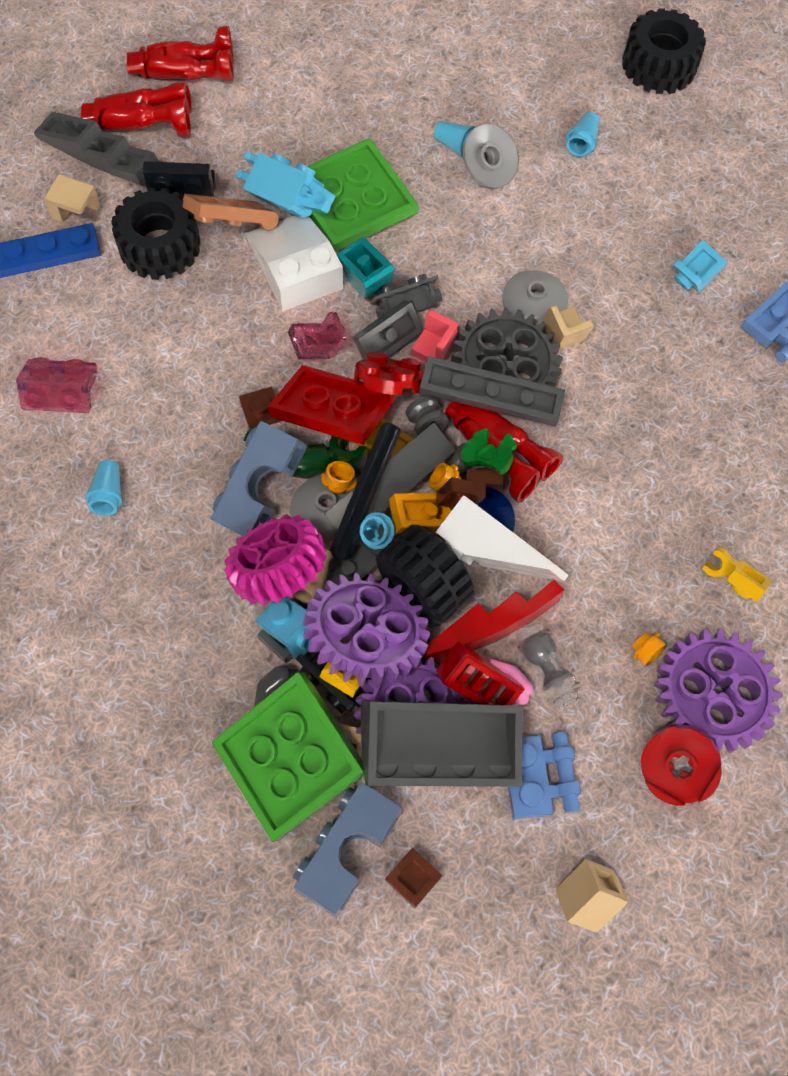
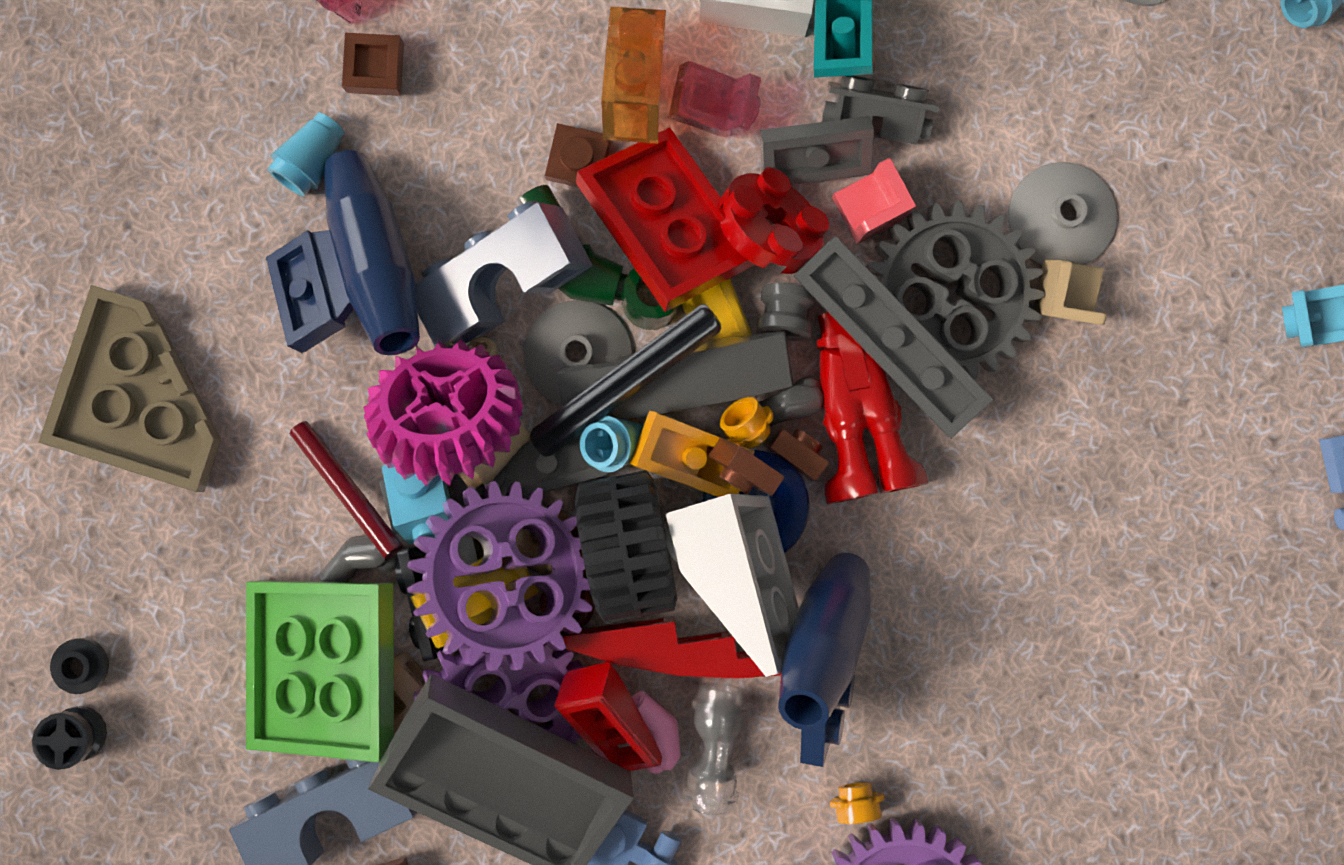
camera: 35 degrees right, 20 degrees up
light orange plate [321,461,356,494] -> none
green piece [461,428,517,475] -> none
yellow plate [702,547,772,602] -> none
none -> black wheel [32,706,107,770]
none -> dark tan plate [38,285,221,492]
none -> black plate [50,638,109,694]
none -> dark blue plate [266,150,420,355]
none -> dark red bar [289,421,404,560]
none -> copper plate [342,32,404,96]
none -> clear orange brick [601,6,666,143]
none -> dark blue plate [778,553,870,767]

